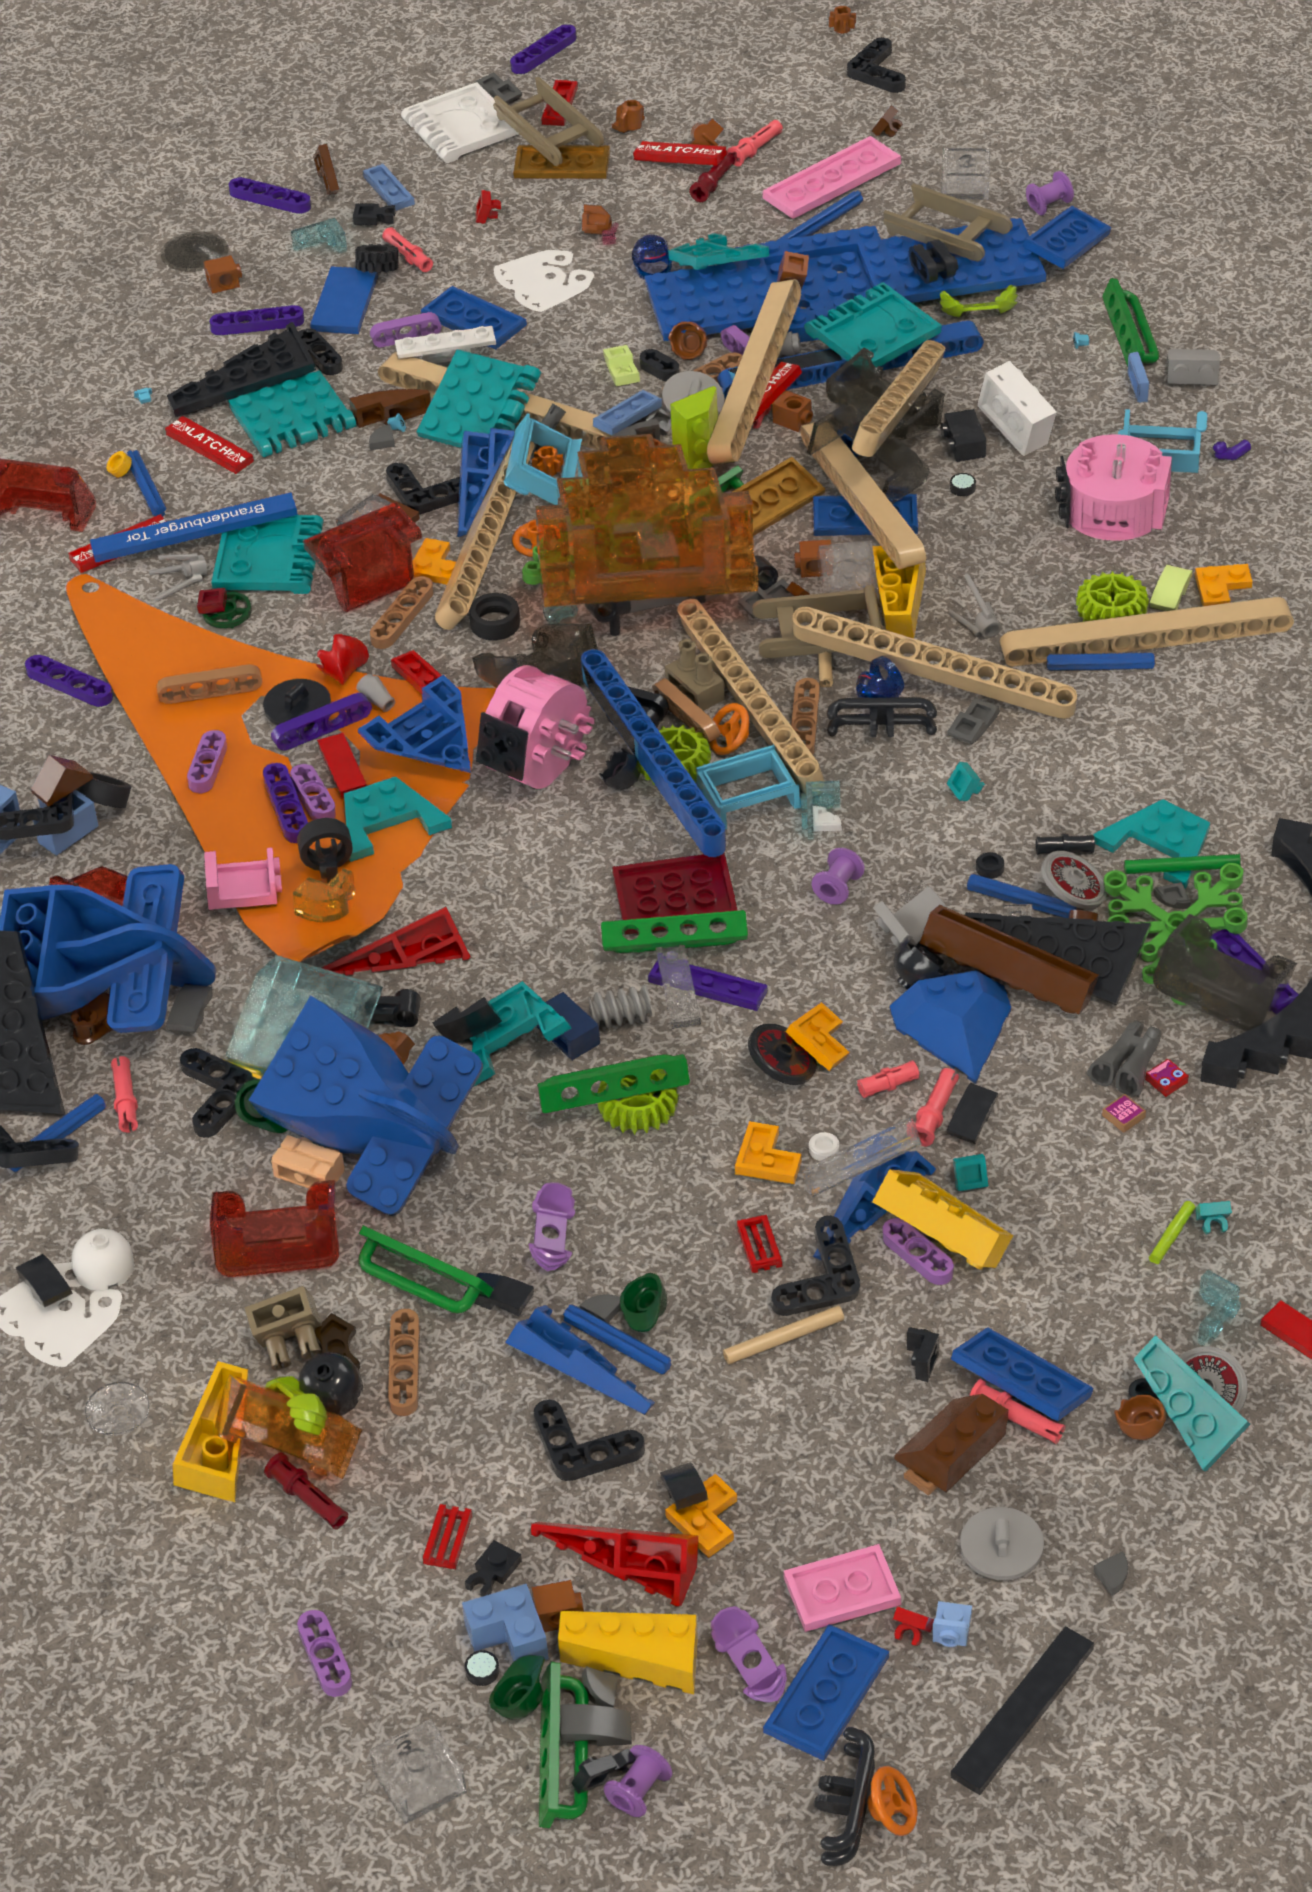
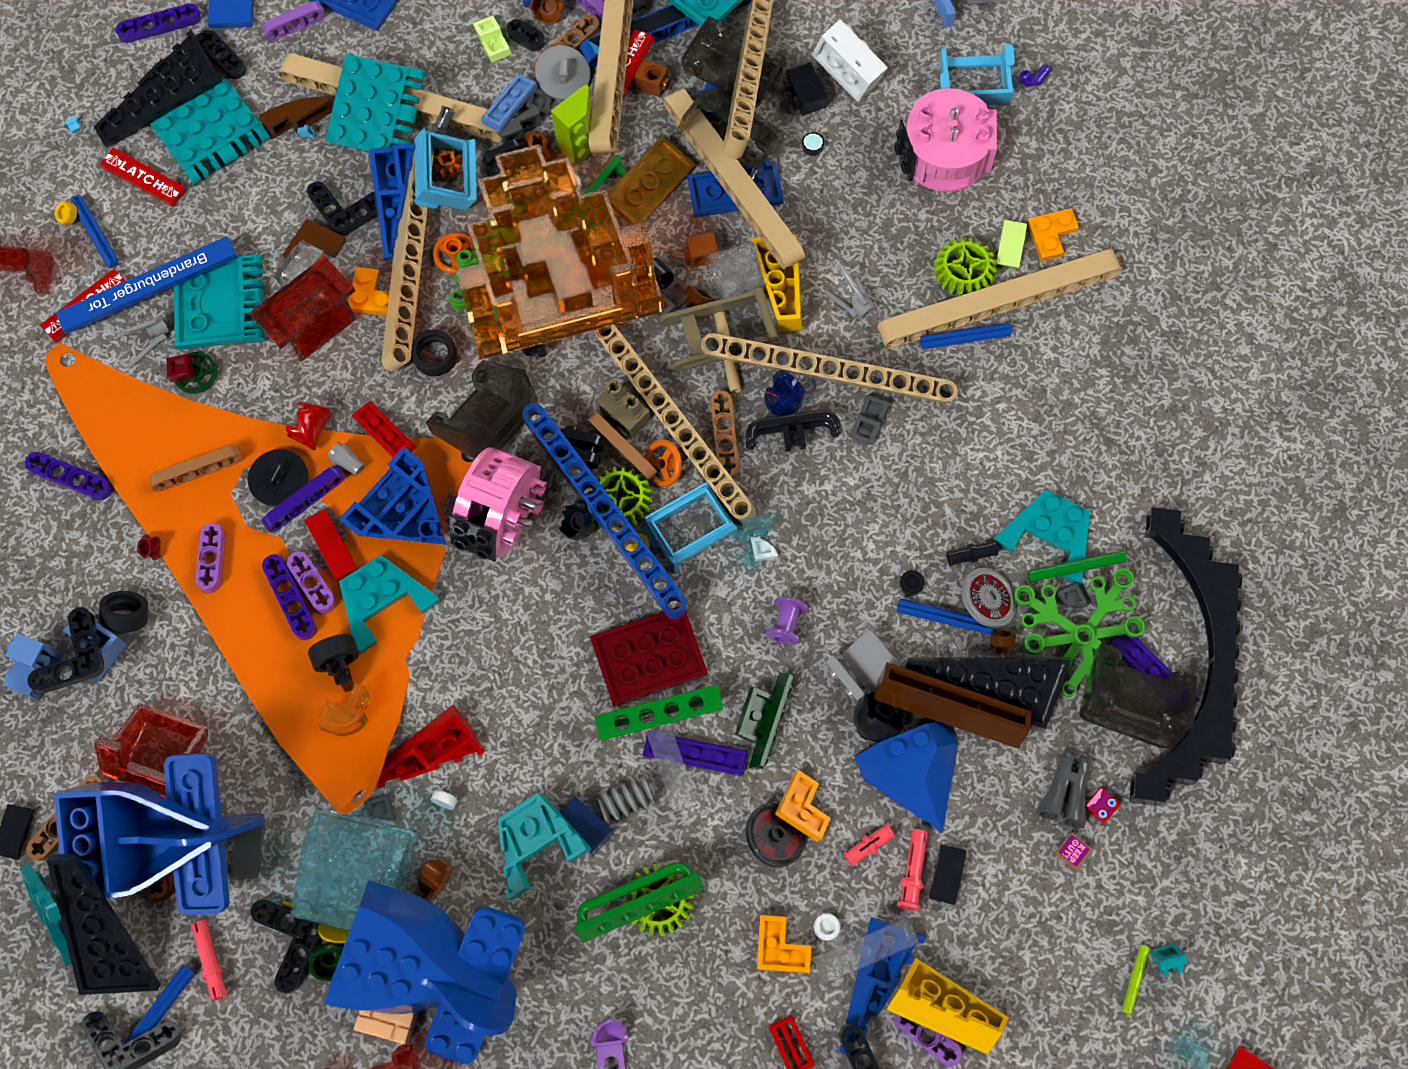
camera: 10 degrees left, 25 degrees up
reddish brown slope [31,755,93,807] -> none
bright pink panel [204,848,282,910] -> none
black piece [361,989,421,1027] -> none
dark grey tile [369,424,395,450] -> none
medium nougat beam [370,576,434,649] -> none
white bracket [395,326,496,364] -> none
black slope [432,997,502,1042] -> none
teal tile [946,761,985,801] -> none
teal tile [953,1154,989,1191] -> none
none -> dark red plate [137,534,161,560]
none -> white tile [430,790,458,810]
none -> dark green bracket [734,672,794,770]

